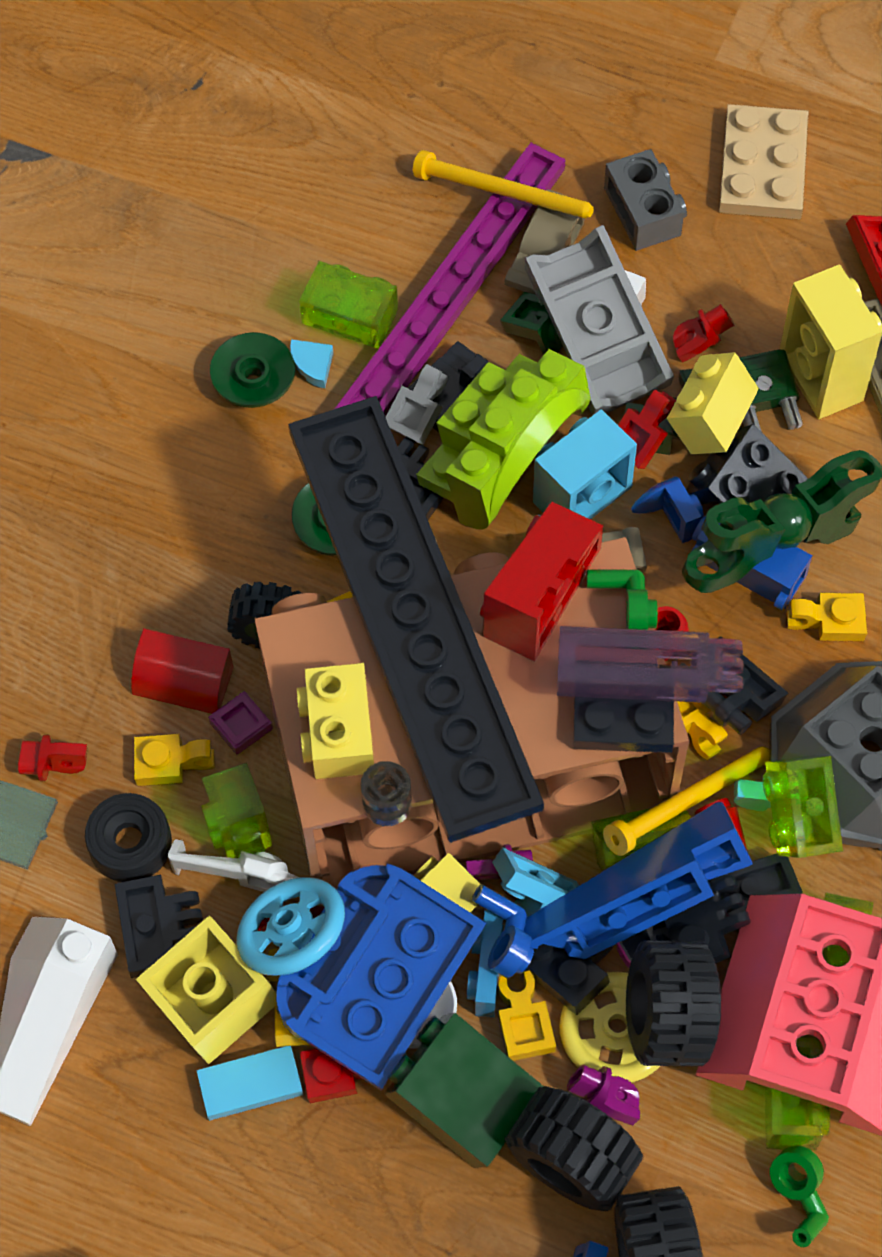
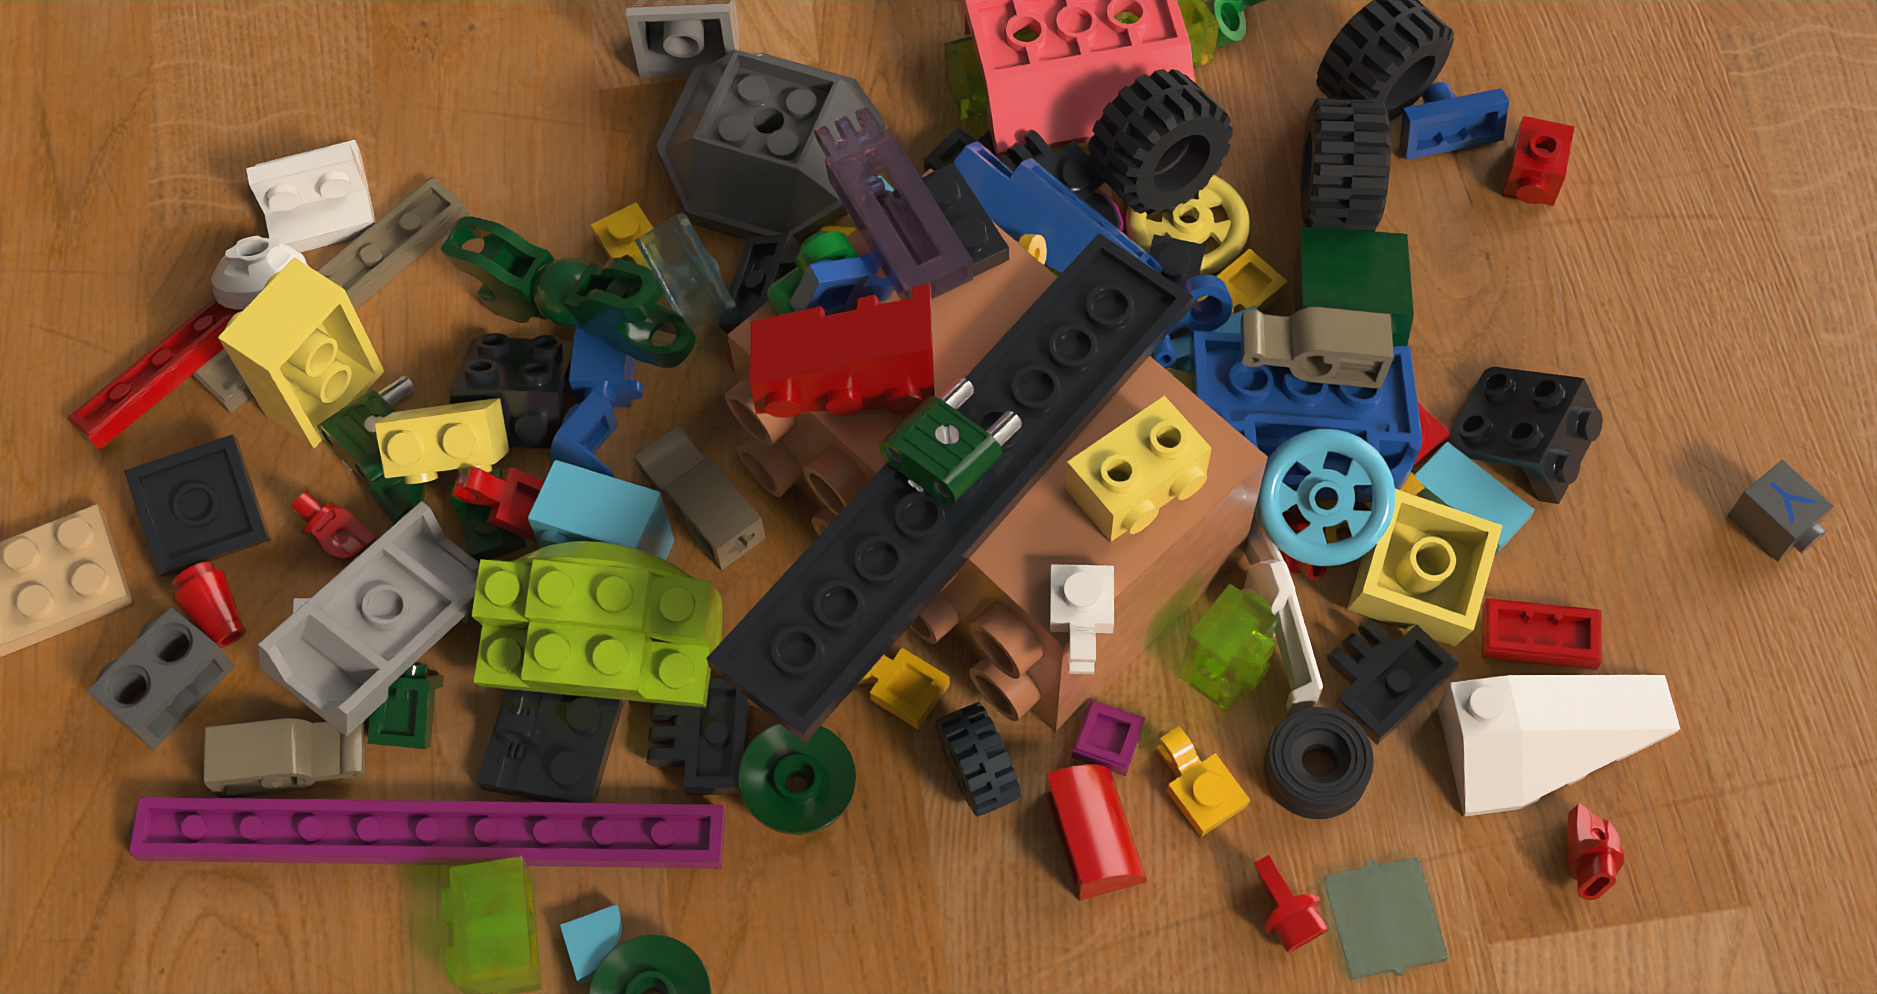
camera: 120 degrees left, 0 degrees up
clear smoke wheel [361,761,412,826] -> none
light grey plate [385,364,449,445] -> none
yellow bar [413,150,594,219] -> none
magenta piece [566,1064,640,1126] -> none
clear neon green brick [763,756,843,858] -> none
none -> black hinge [124,434,271,577]
none -> red cone [171,562,246,648]
none -> clear light blue tile [635,213,736,332]
none -> blue plate [790,252,898,316]
none -> dark green piece [878,378,1022,505]
none -> white plate [1050,565,1114,675]
none -> dark tan piece [1240,307,1394,389]
none -> black bracket [1444,367,1603,504]
none -> red plate [1482,598,1602,670]

